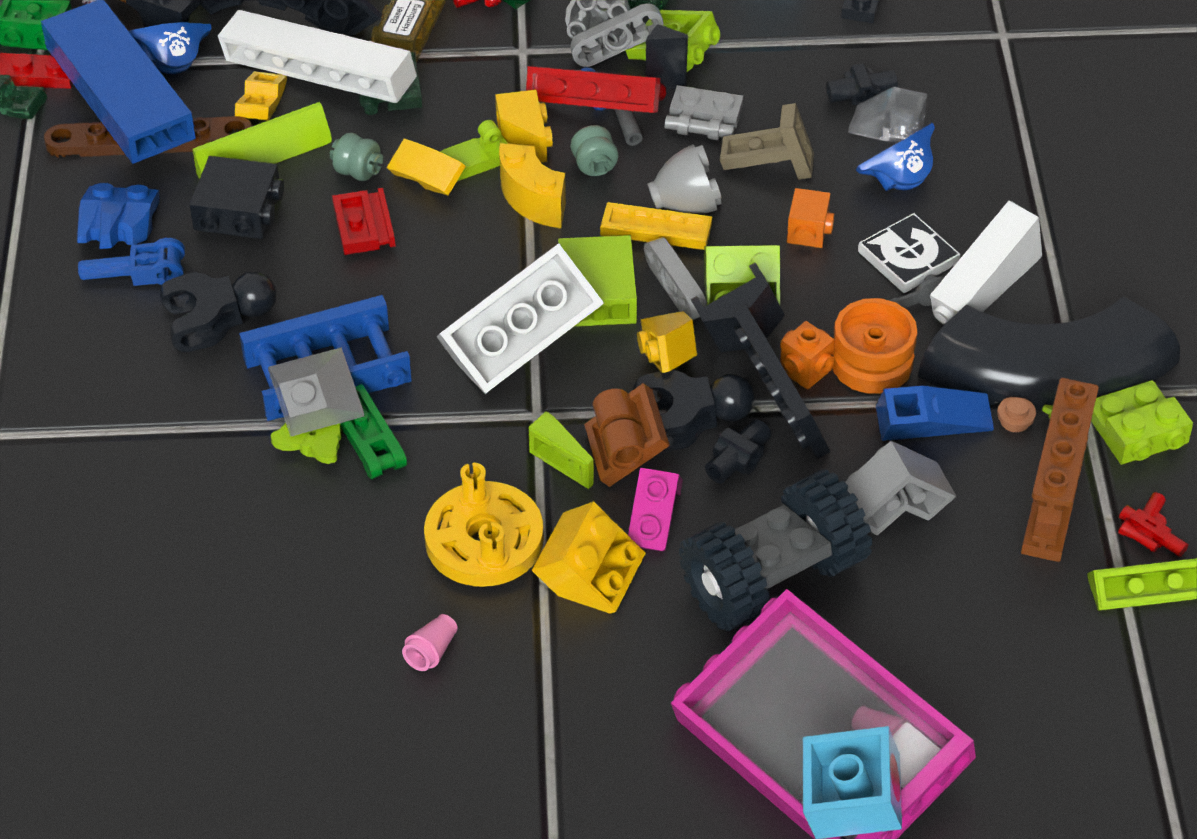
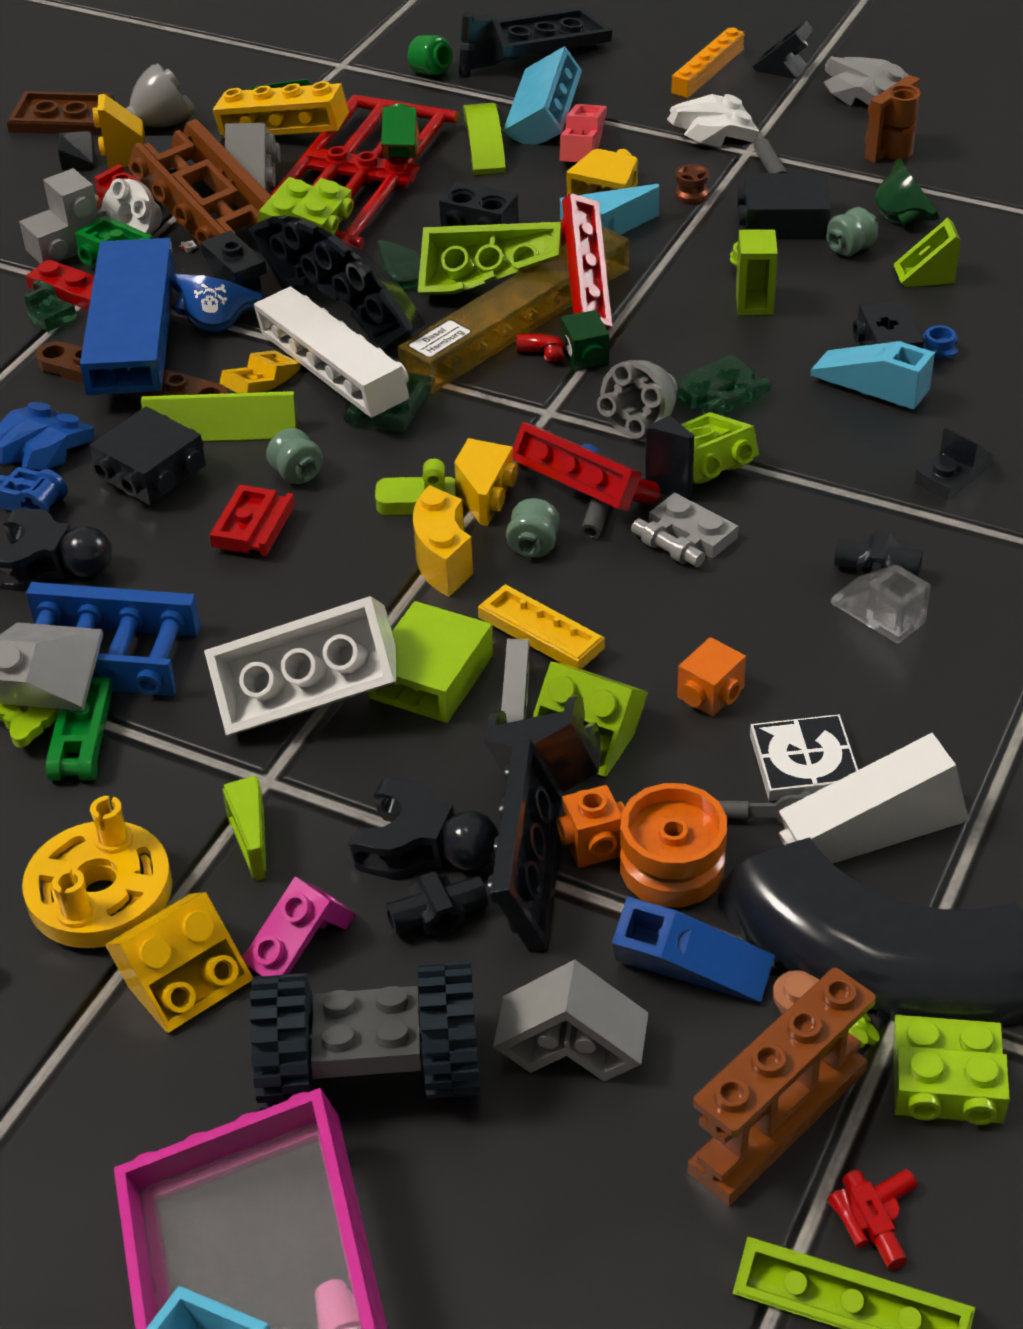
camera: 30 degrees right, 5 degrees down
yellow slope [387,139,466,196] -> none
light grey beam [570,4,664,67] -> none
dark orange plate [584,383,670,487] -> none
yellow slope [637,311,697,373] -> none
light grey piece [647,144,722,214] -> none
dark tan bracket [720,103,814,180] -> none
blue hat [855,123,935,191] -> none

